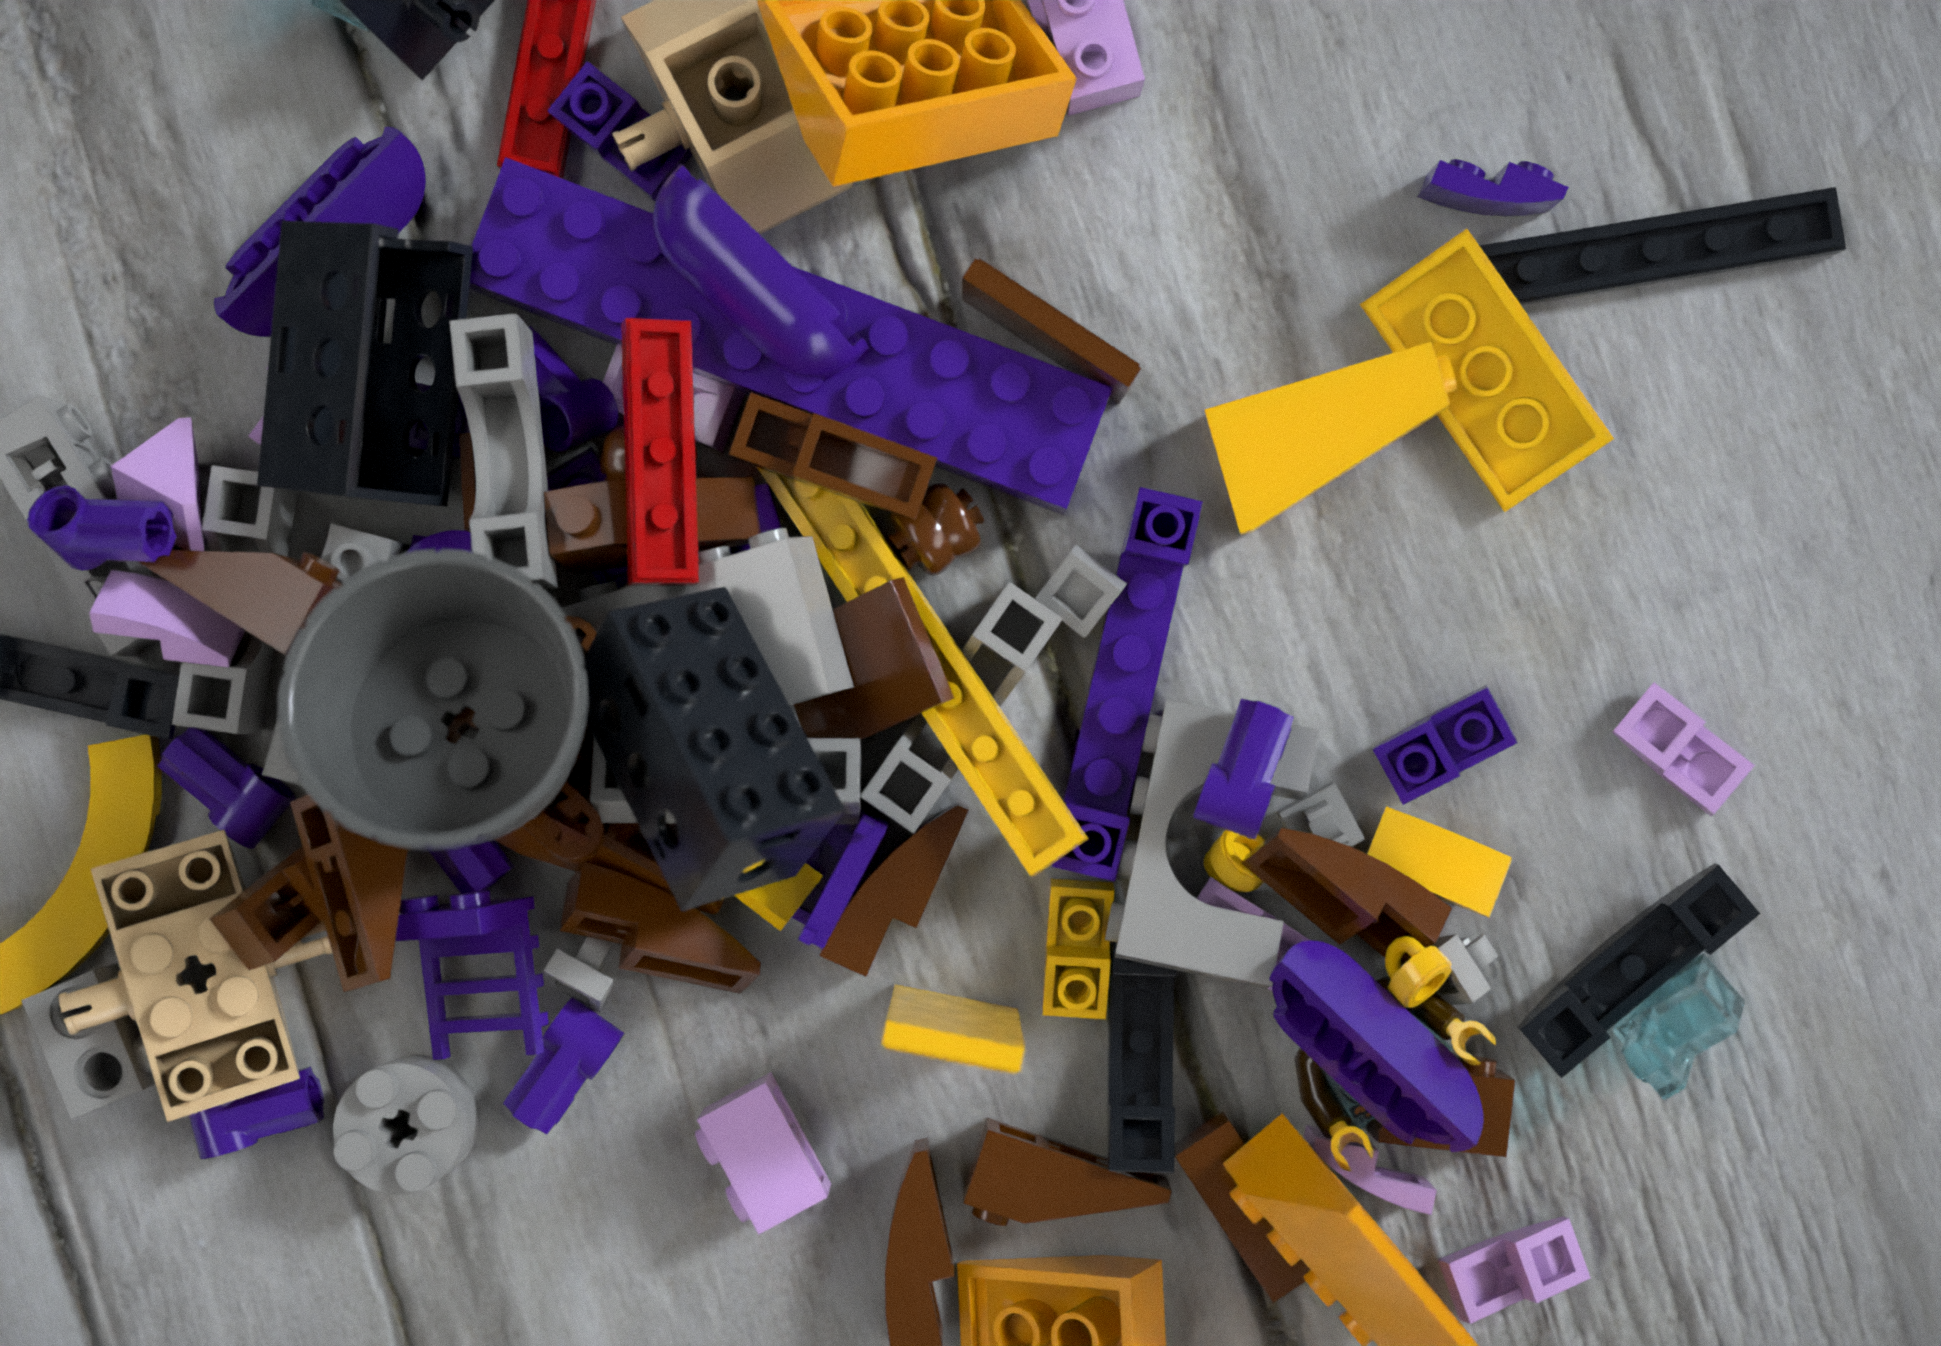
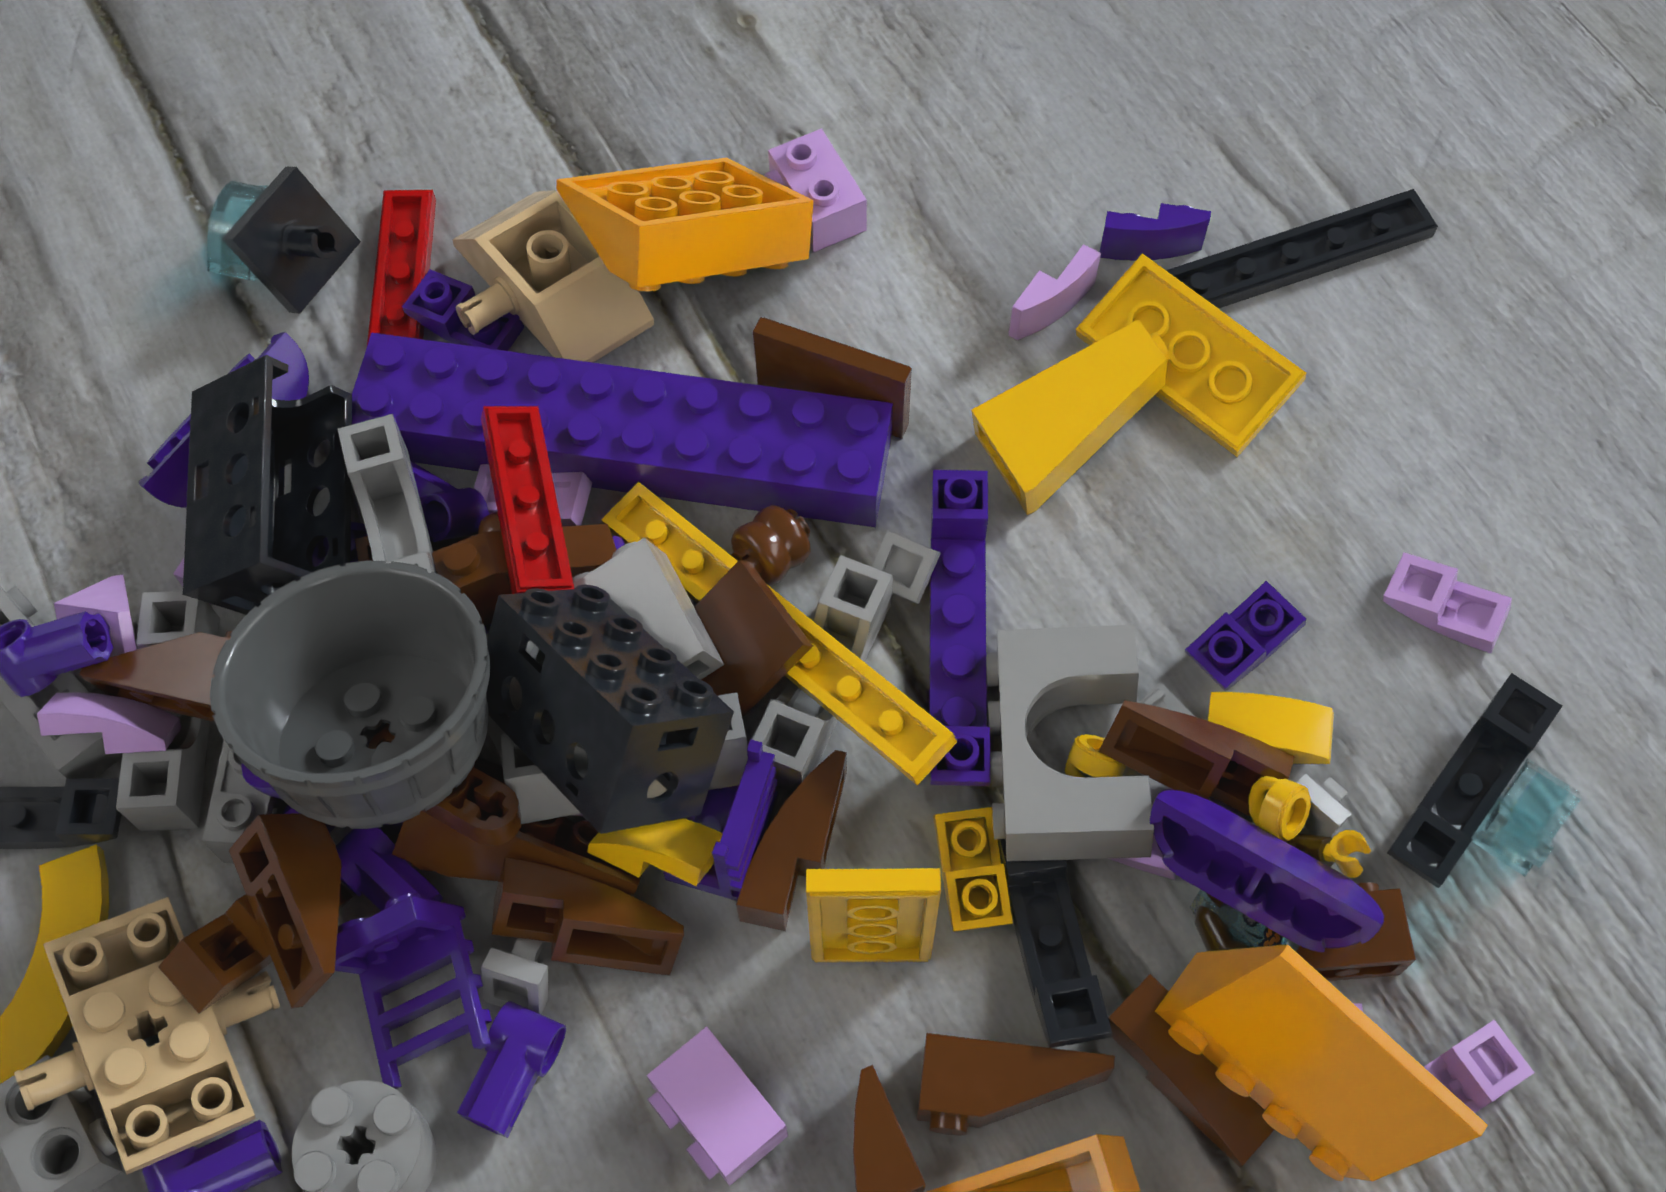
camera: 15 degrees left, 25 degrees down
dark purple piece [157,727,296,849] -> none
dark purple brick [653,164,869,377] -> none
reddish brown slope [729,392,937,520] -> none
dark purple piece [1193,698,1294,840] -> none
none -> lavender slope [1009,244,1101,340]

